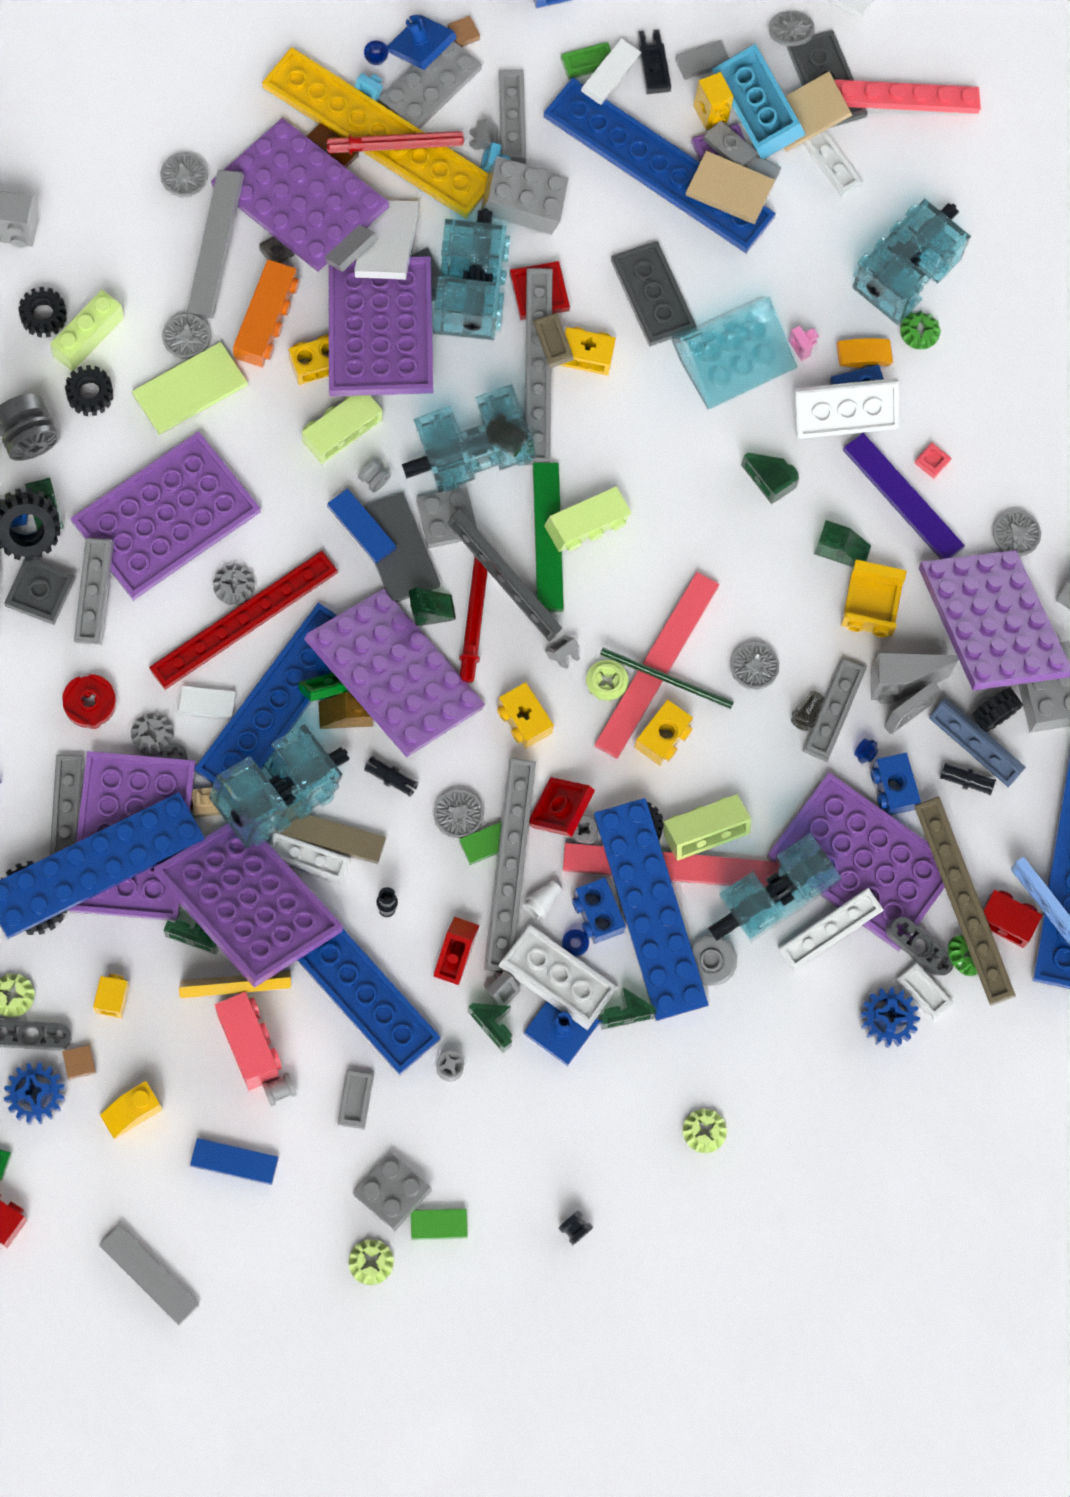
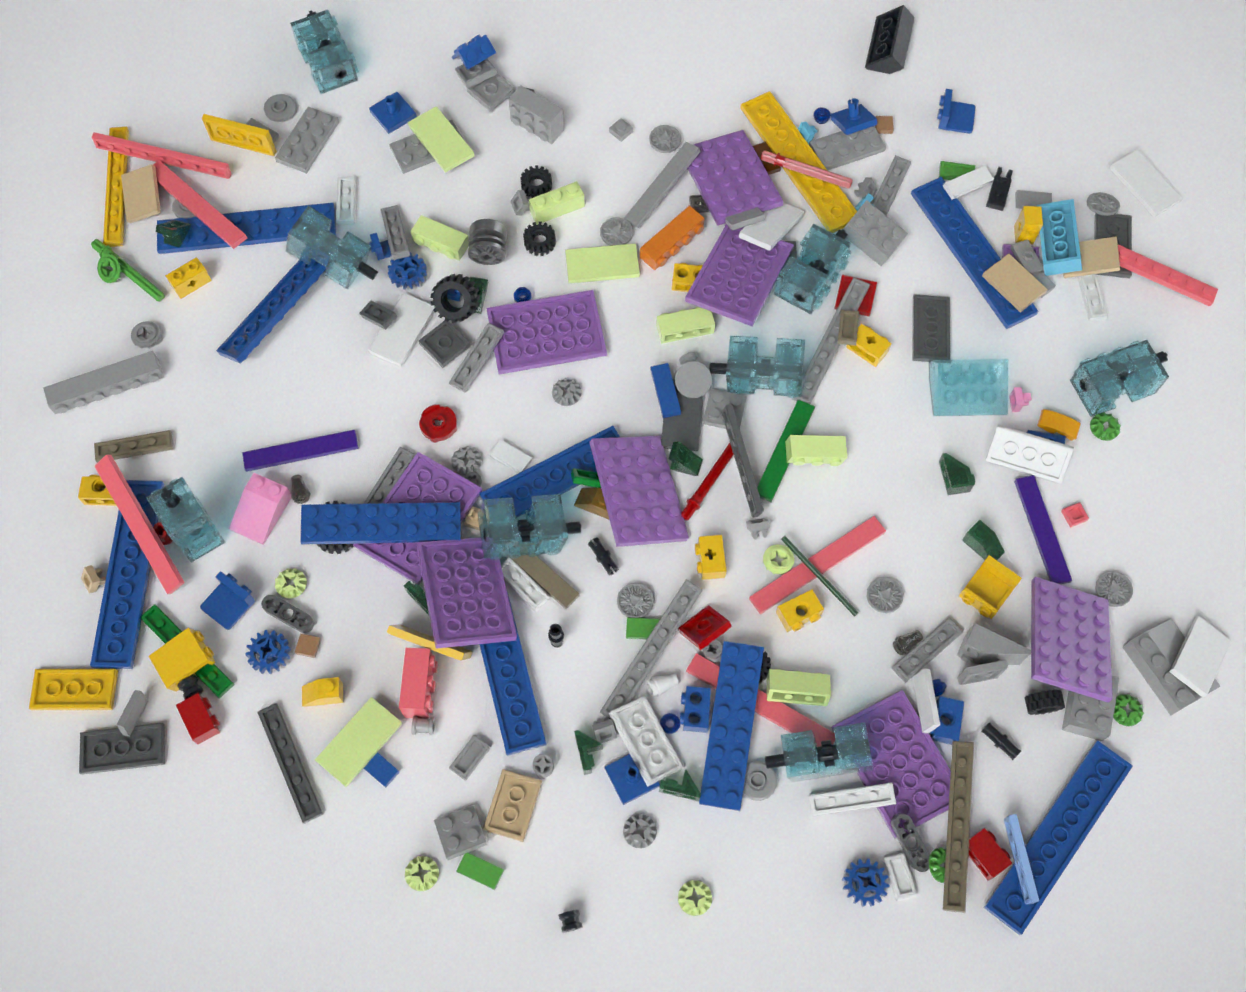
camera: 35 degrees right, 5 degrees down
yellow brick [93,974,130,1019] -> none
light grey tile [99,1225,199,1326] -> none
red tile [149,551,338,690] -> none
red slope [433,916,480,985] -> none
clear smoke bracket [486,413,529,458] -> none
sand blue tile [929,698,1026,788] -> none
none -> dark grey tile [257,703,323,824]
none -> yellowish green tile [315,697,402,787]
none -> tan tile [483,769,542,842]
none -> light grey tile [510,190,531,216]
none -> clear blue plate [514,287,532,303]
none -> light grey plate [609,118,633,142]
none -> light grey gear [623,814,657,848]
none -> light grey tile [675,361,712,399]
none -> white tile [912,668,940,733]

